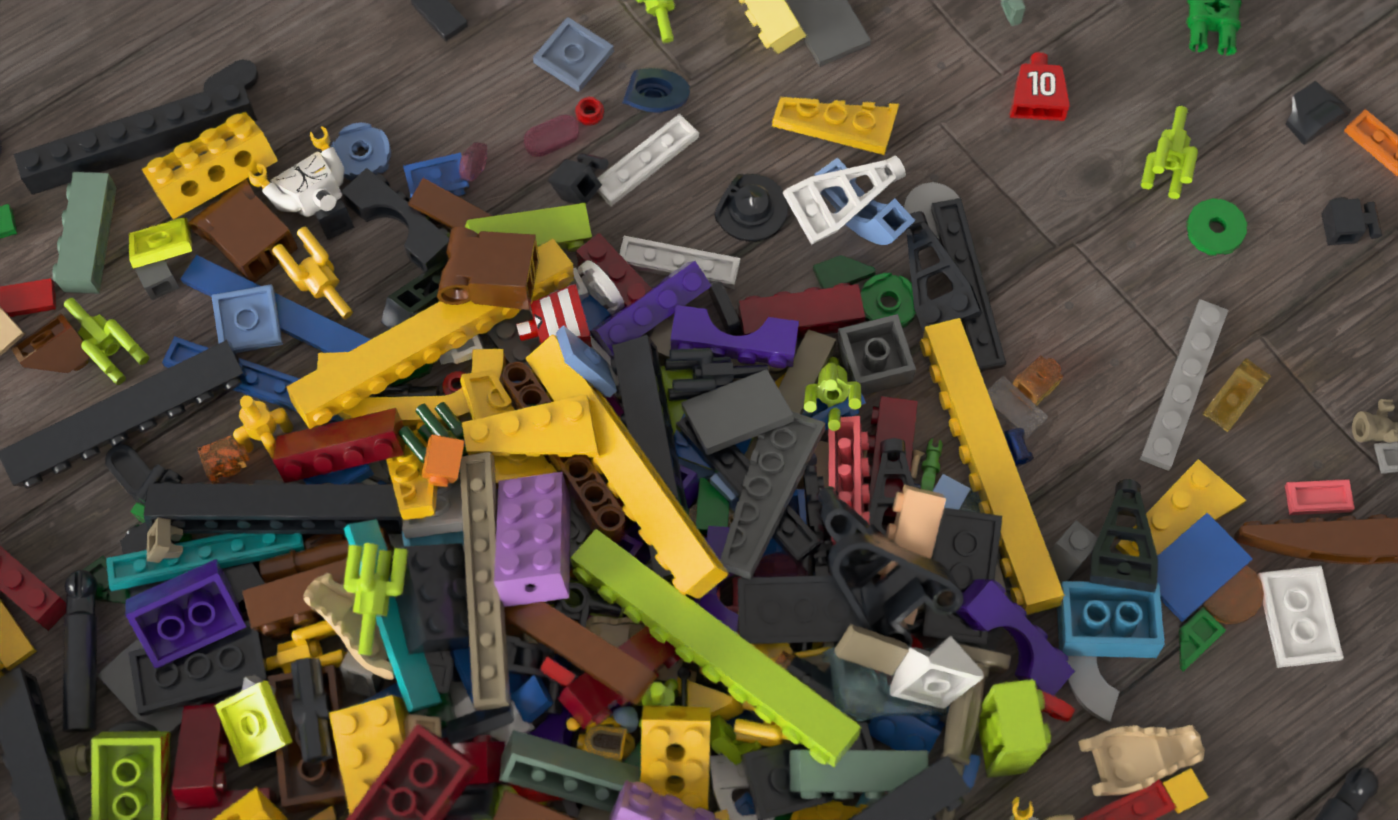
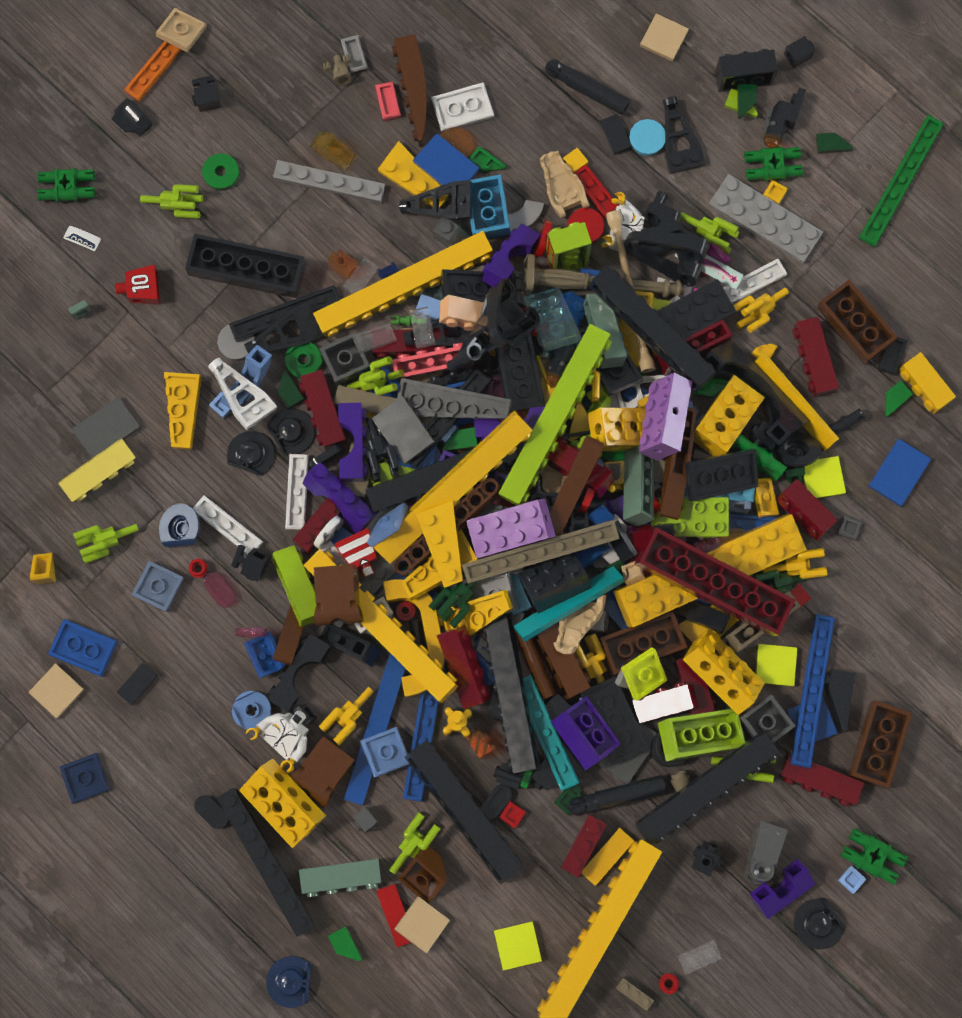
camera: 100 degrees left, 10 degrees up
neon yellow tile [129,217,192,269] -> none
dark tan tile [147,518,183,563] -> none
black piece [291,658,334,763] -> none
lime plant [344,543,408,656] -> none
orange brick [421,434,464,487] -> none
dark tan tile [834,624,909,675] -> none
white slope [890,636,984,709] -> none
none -> white sticker [63,226,101,251]
none -> black brick [185,233,306,299]
none -> black hat [267,409,315,456]
none -> clear tile [353,323,396,353]
none -> clear plate [409,307,436,349]
none -> red tile [499,801,526,828]
none -> red tile [567,208,604,243]

